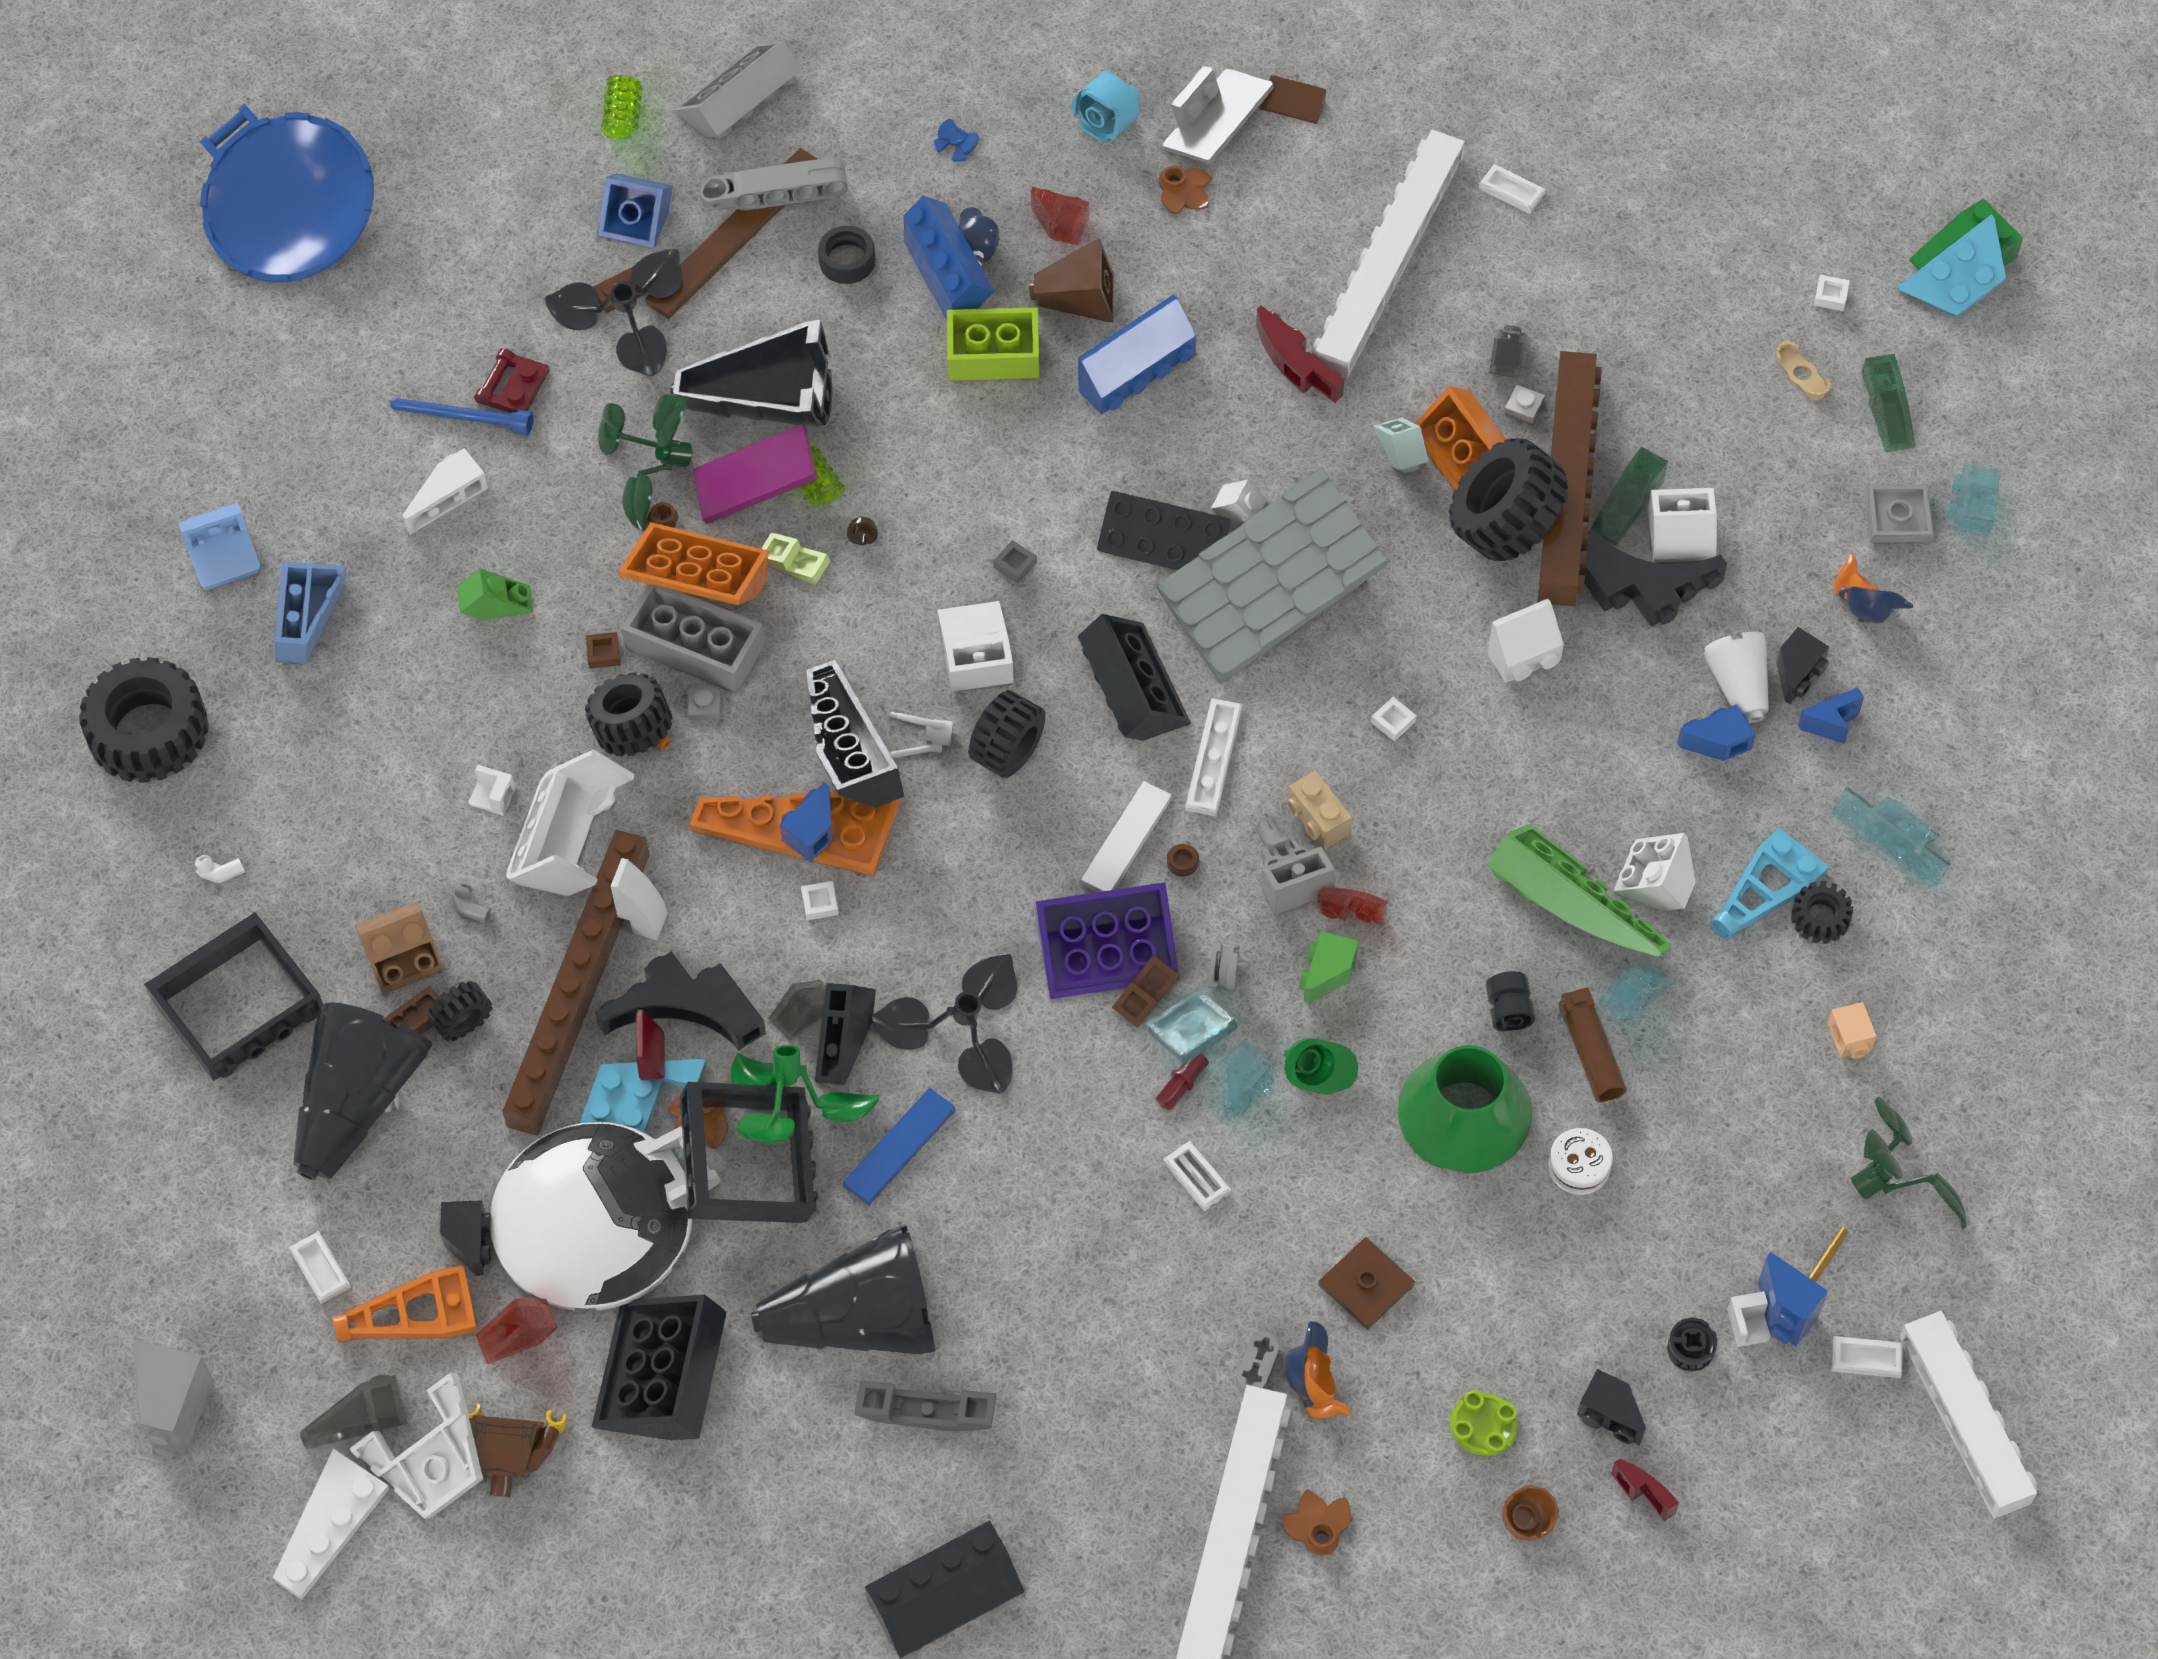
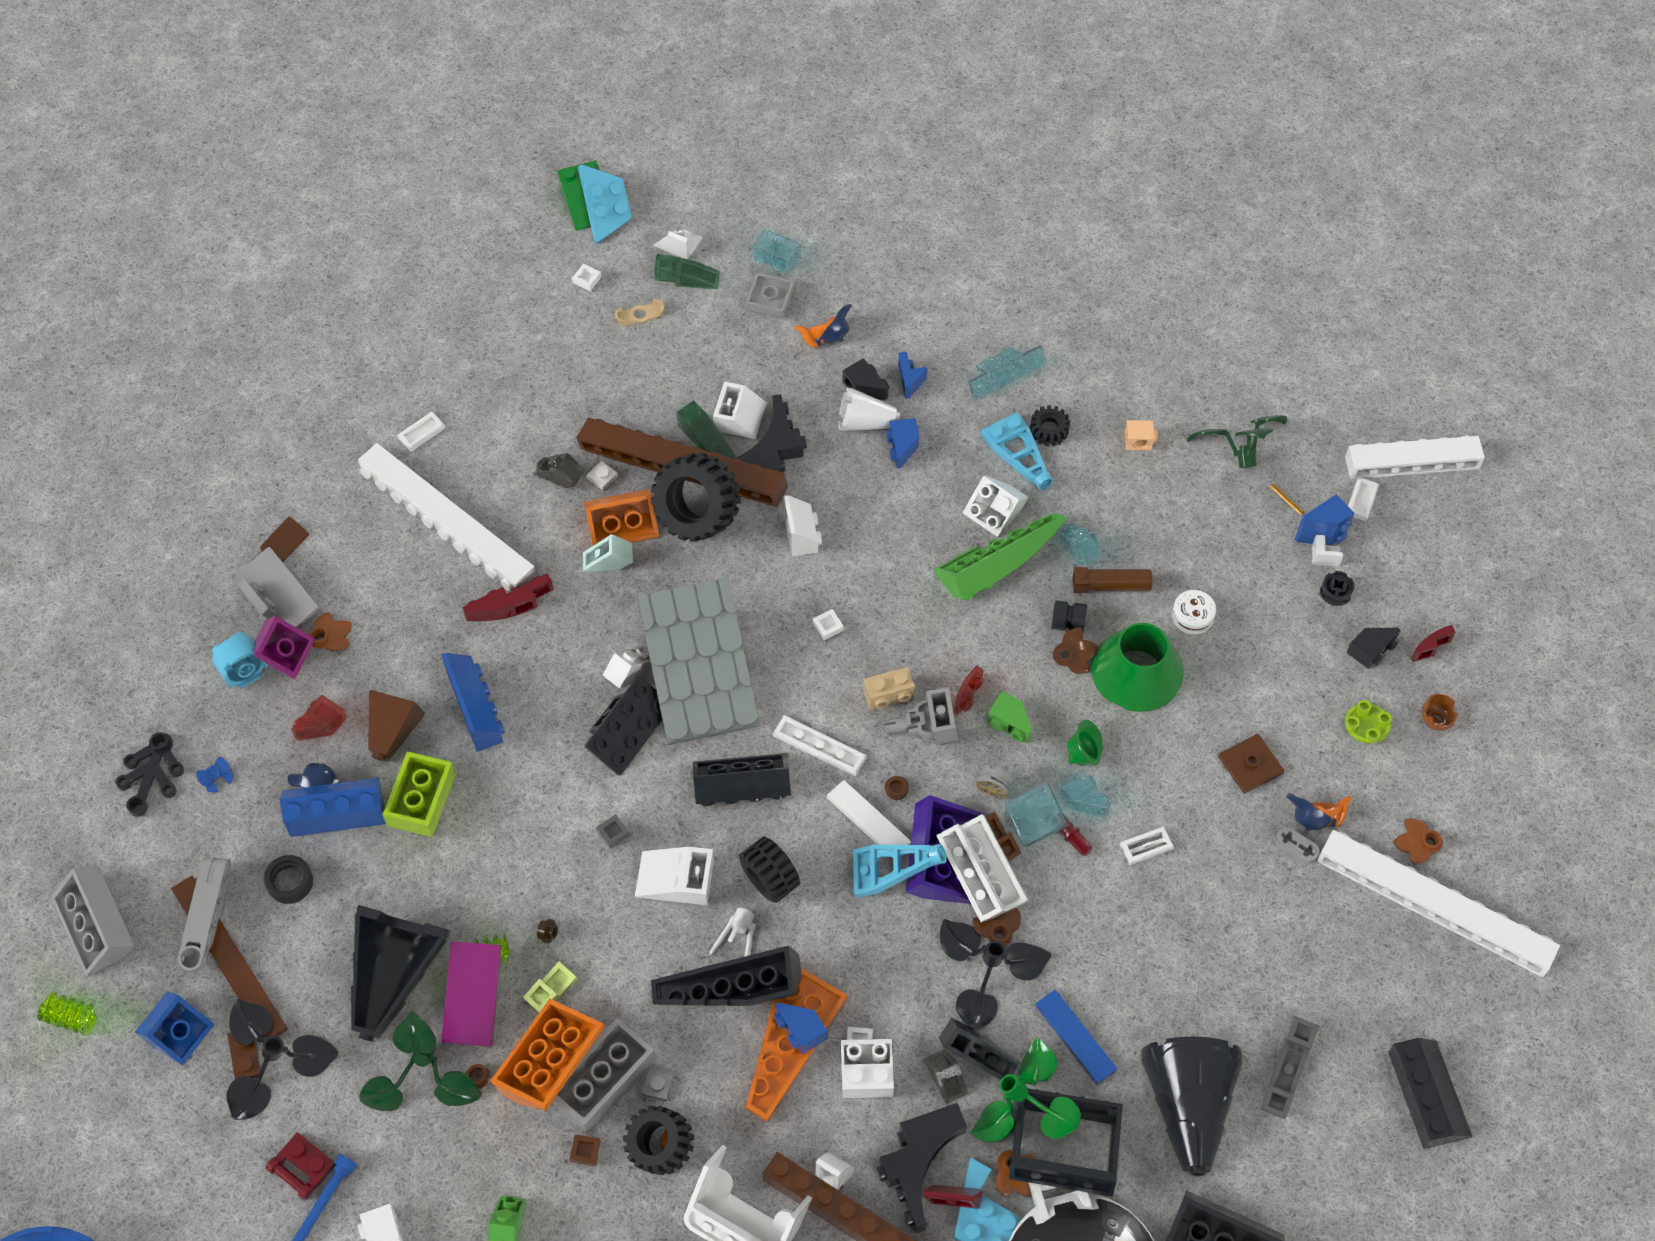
camera: 75 degrees left, 0 degrees up
none -> black plant [115,732,184,817]
none -> magenta slope [254,616,315,679]
none -> white slope [653,229,703,260]
none -> white slope [841,1039,894,1098]
none -> medium azure plate [853,844,947,898]
none -> white slope [936,814,1029,923]
none -> reddish brown plate [973,908,1021,947]
none -> reddish brown plate [1053,628,1099,674]

